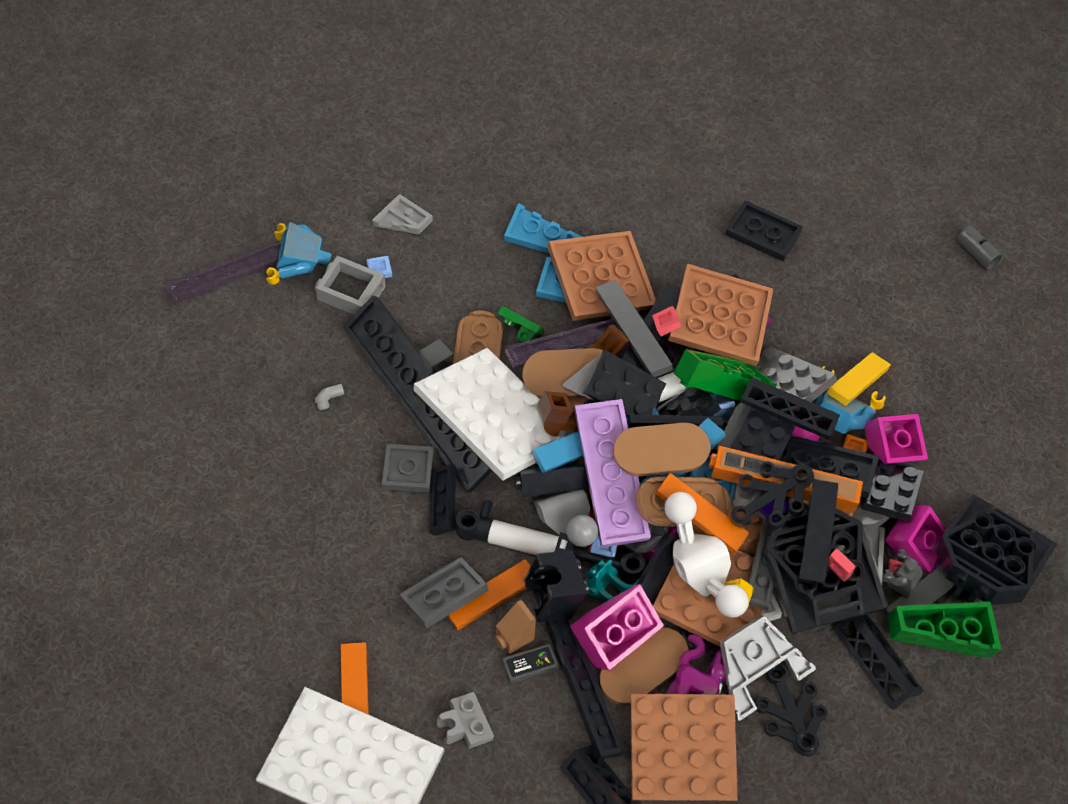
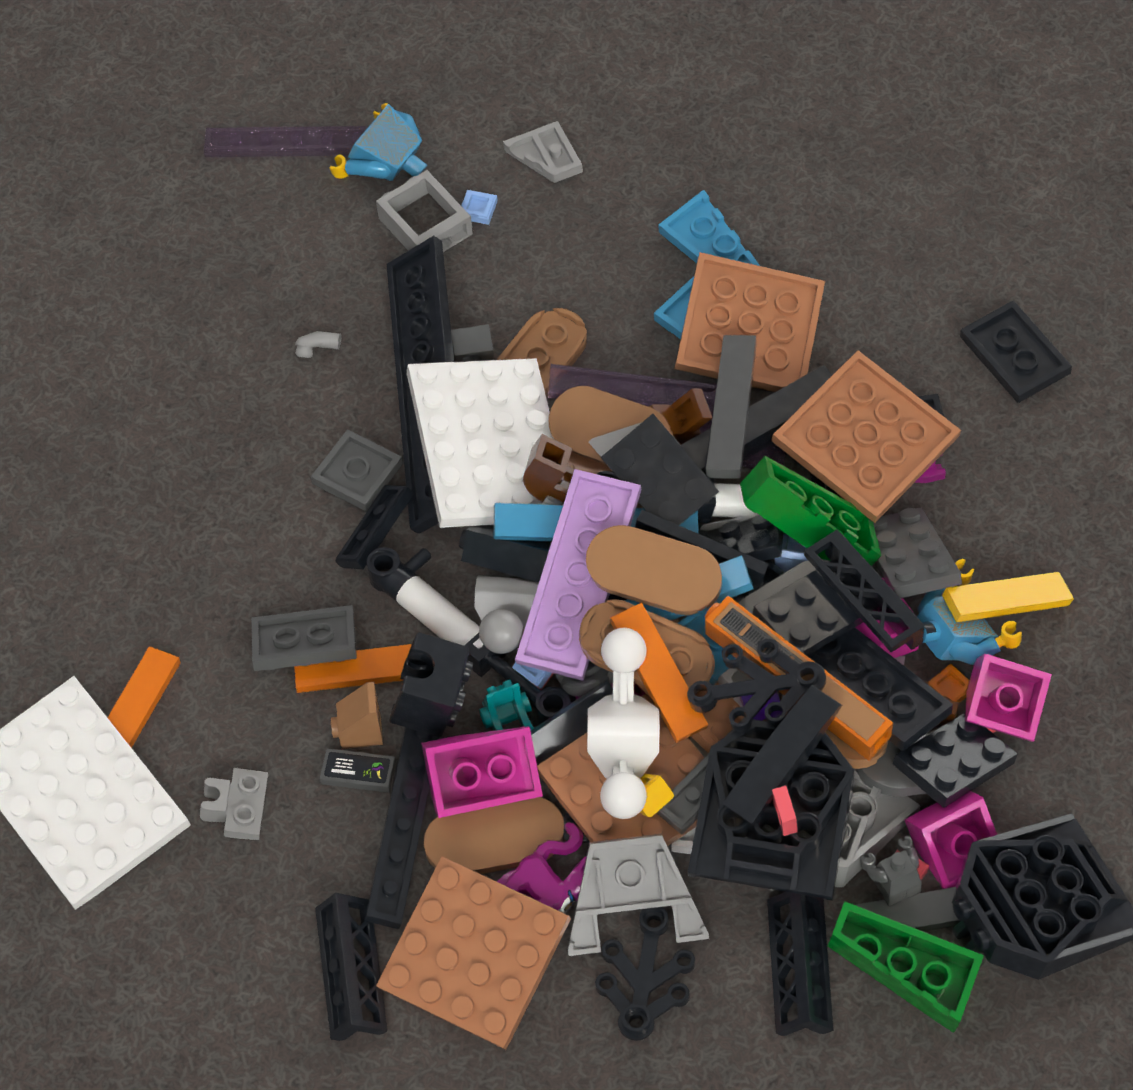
camera: 35 degrees right, 0 degrees up
green hinge [498,306,545,345] -> none
coral tile [652,306,682,336] -> none

